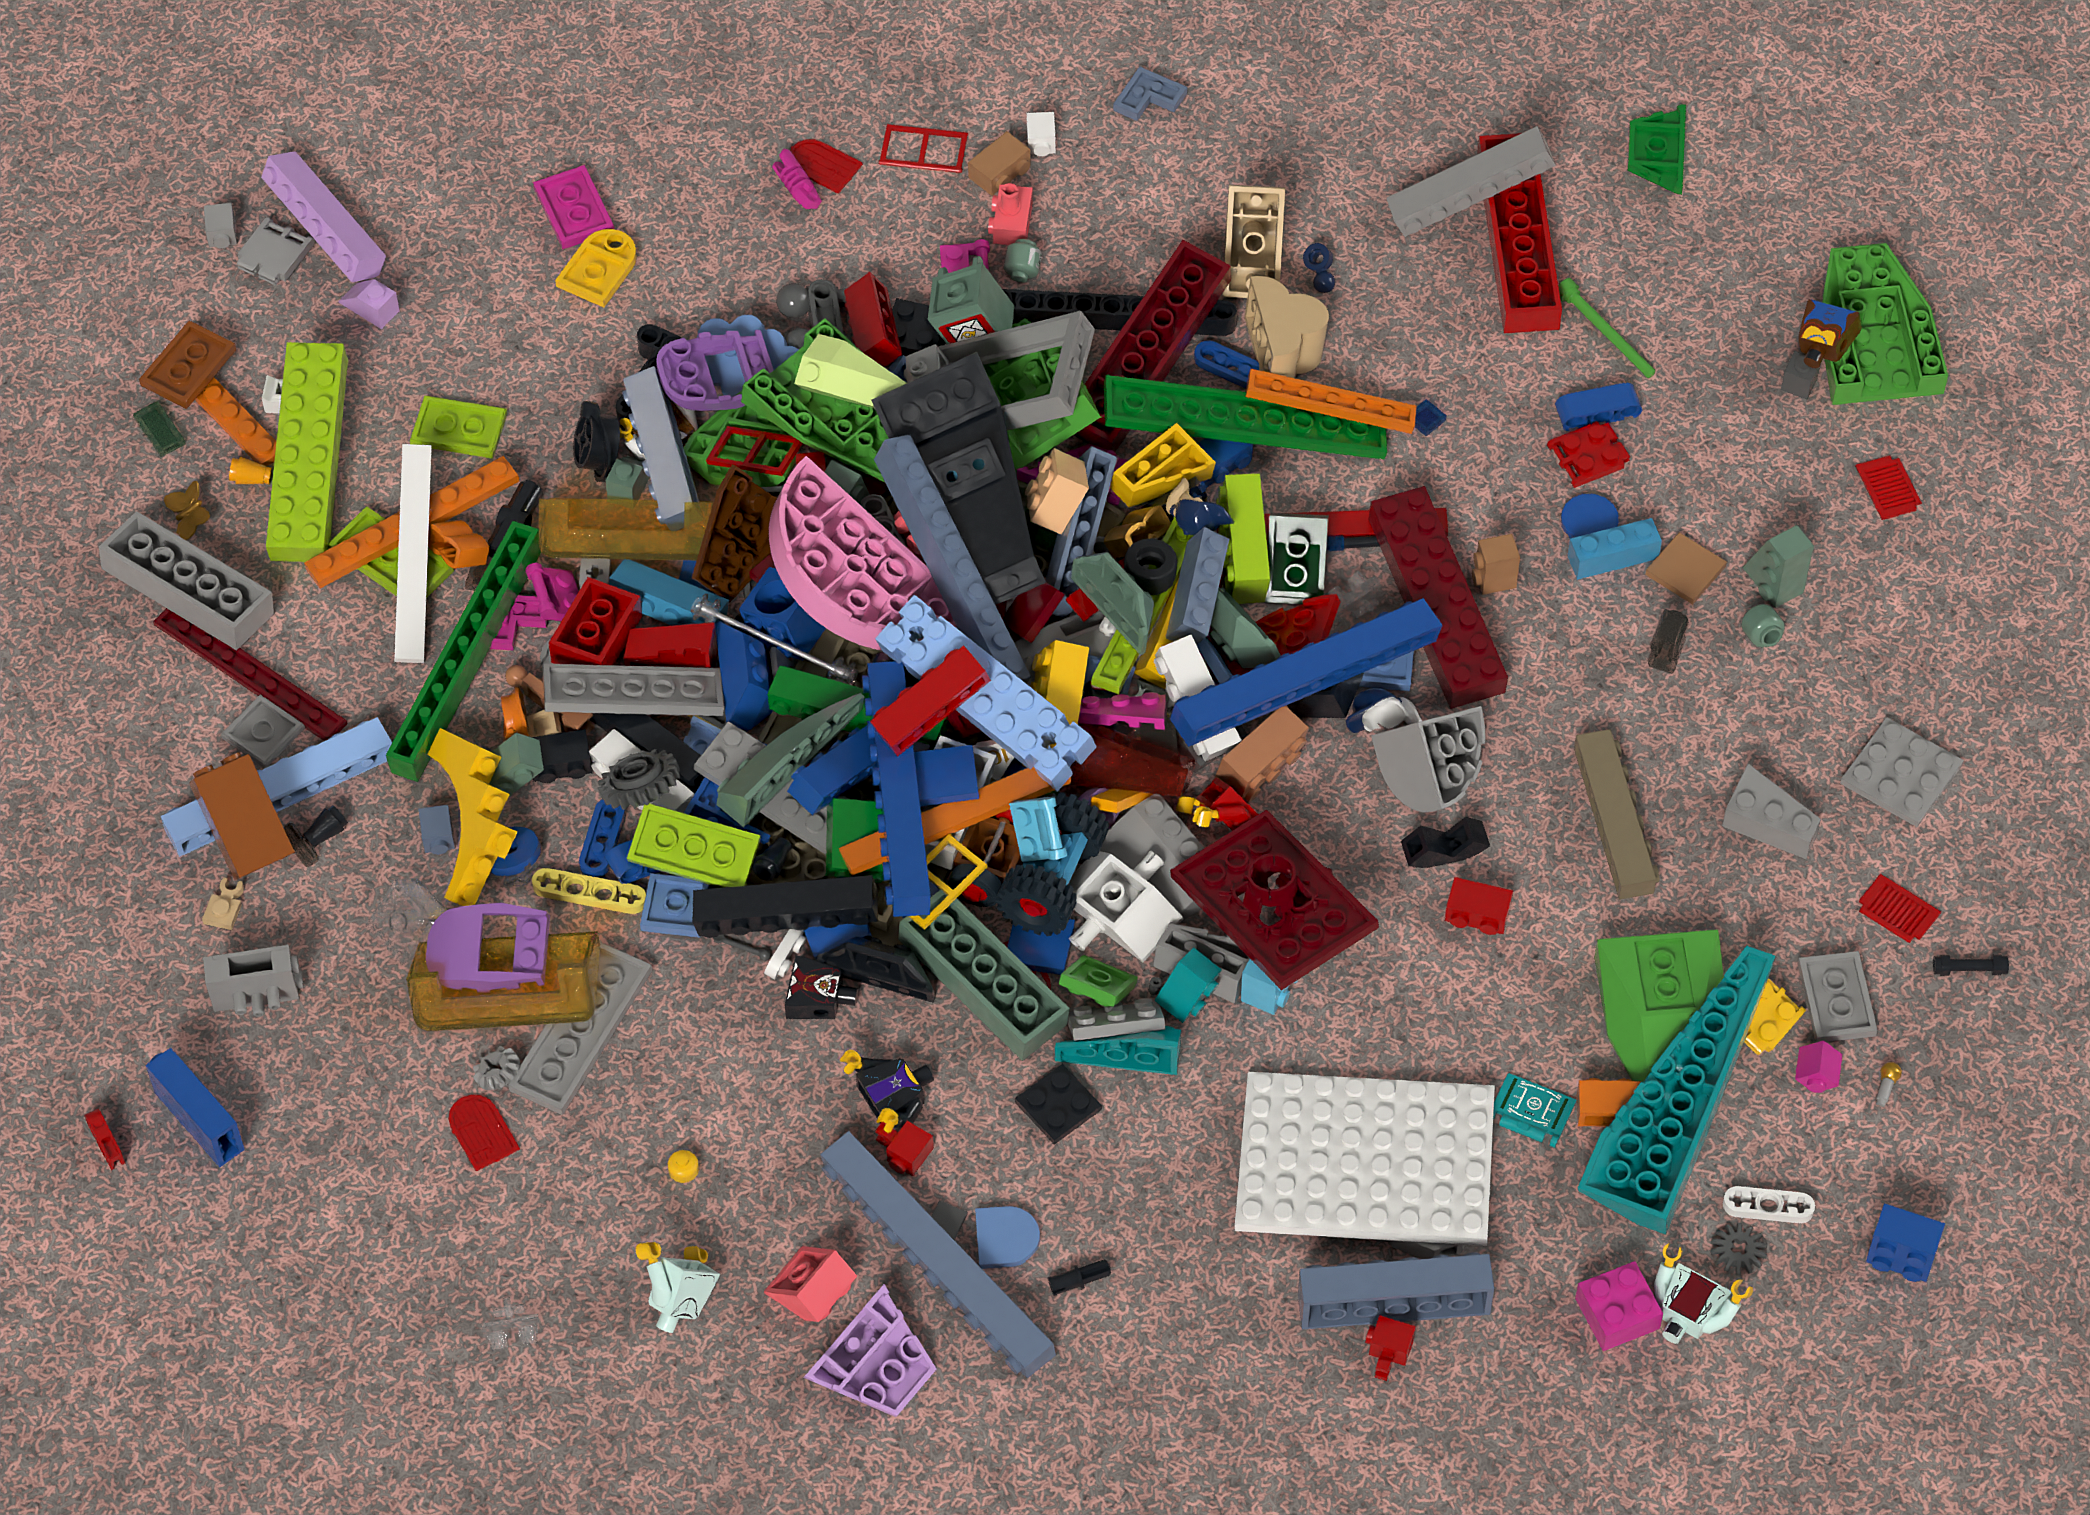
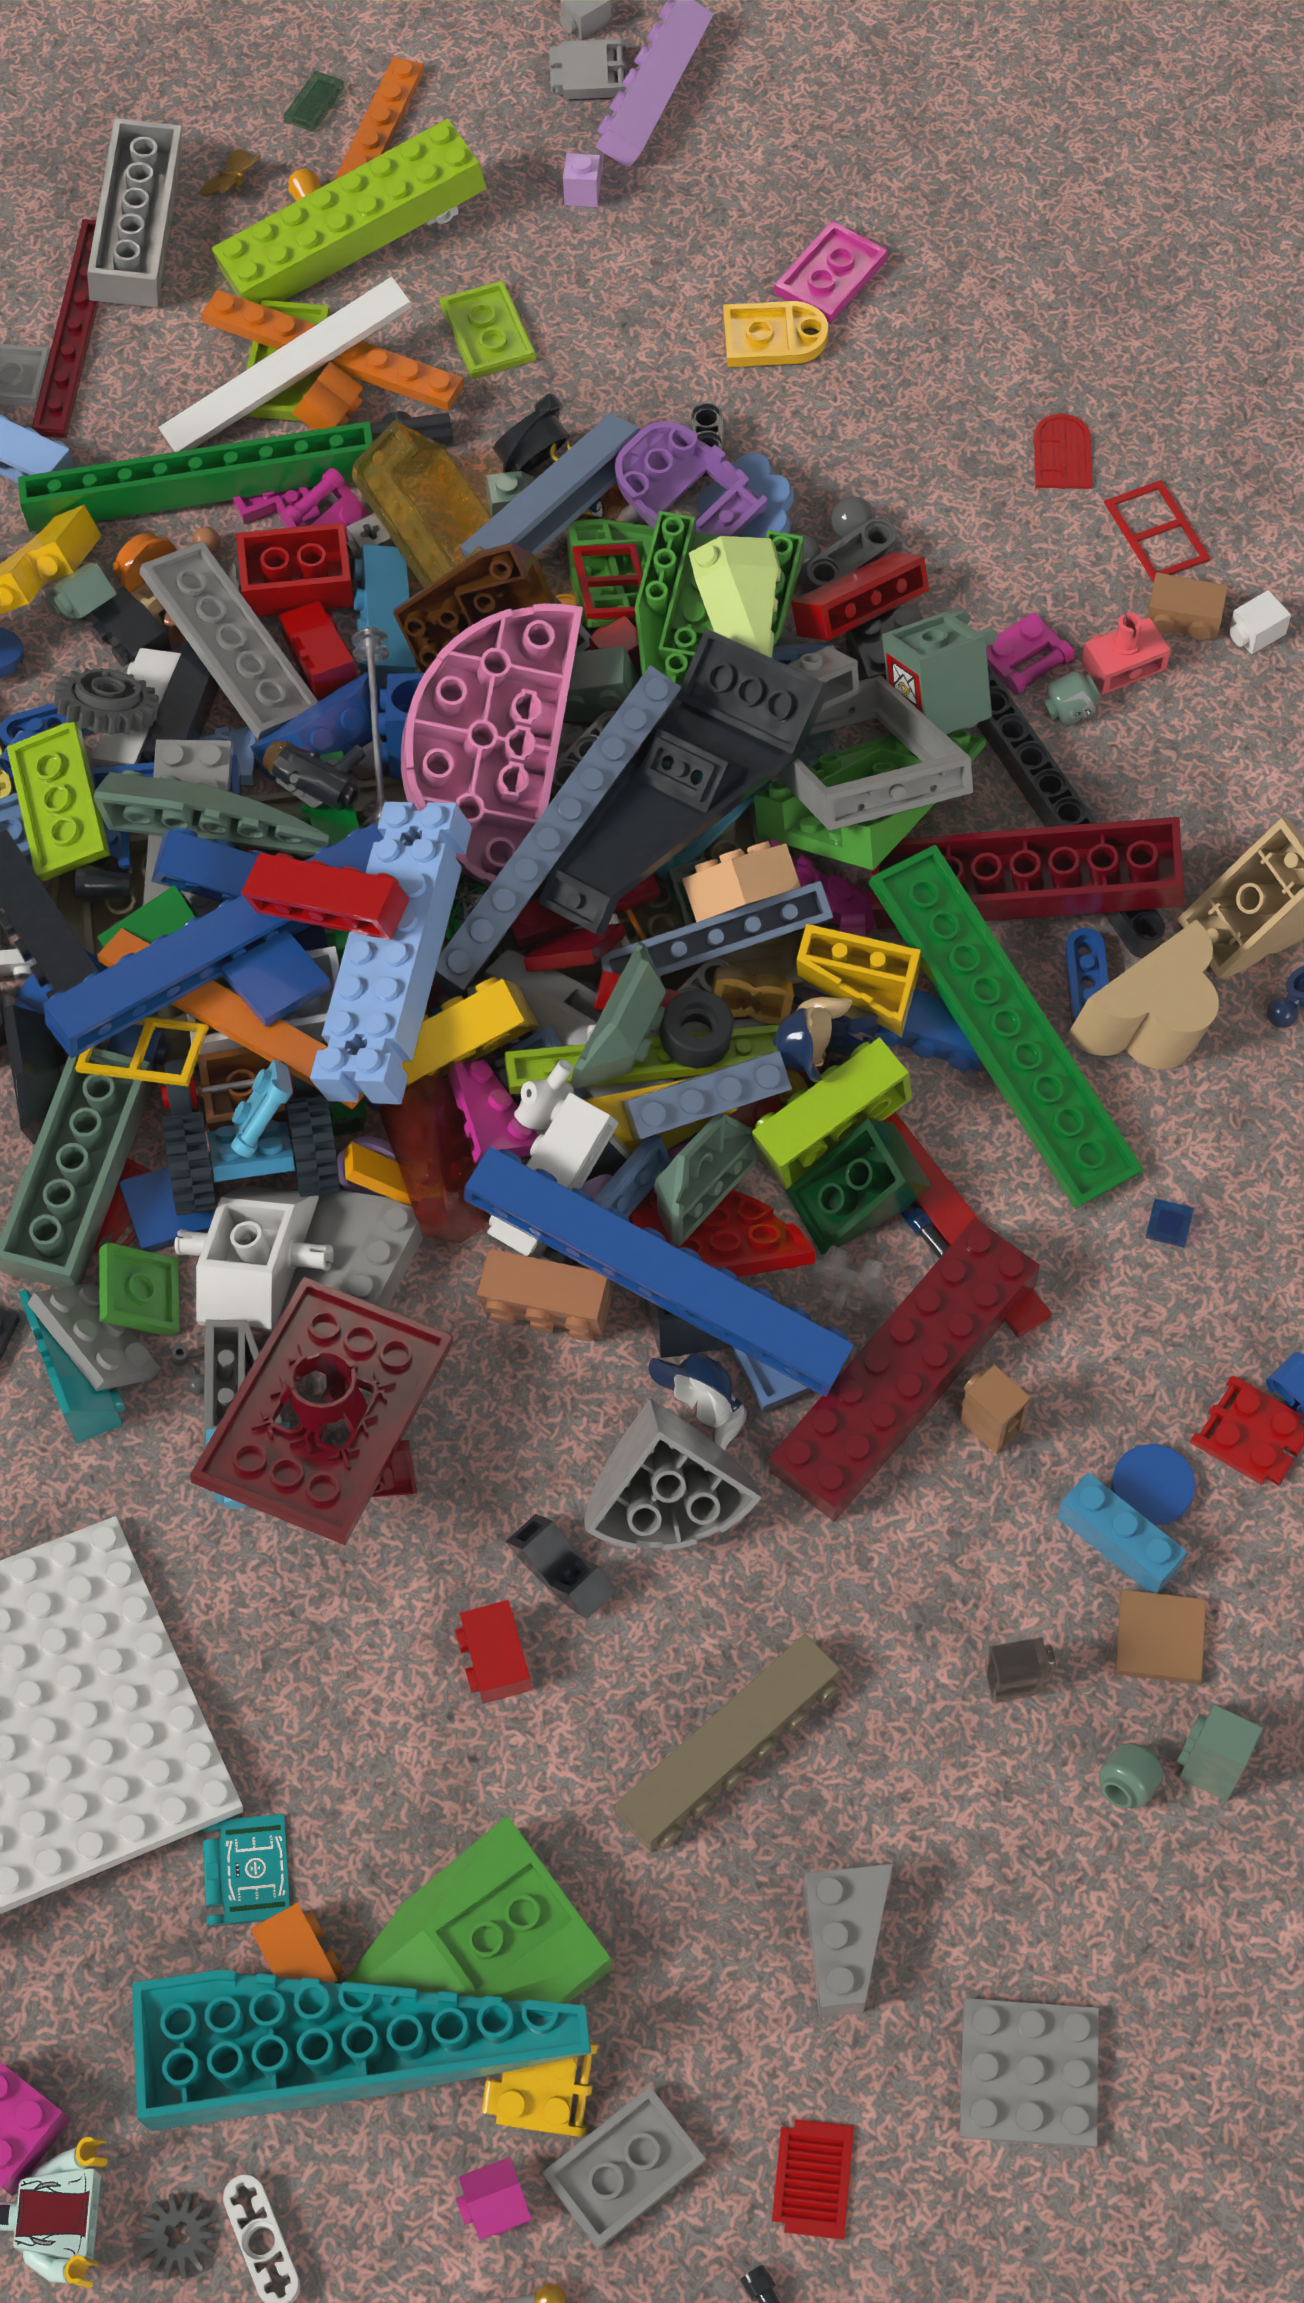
camera: 60 degrees right, 5 degrees up
dark orange plate [139,320,236,409] -> none
dark pink hinge [772,148,822,209] -> none
teal brick [1154,947,1222,1023] -> none
red torso [1176,777,1258,832] -> none
orange plate [1245,369,1417,434] -> none
none -> black piece [263,740,367,811]
none -> white piece [514,1060,574,1130]

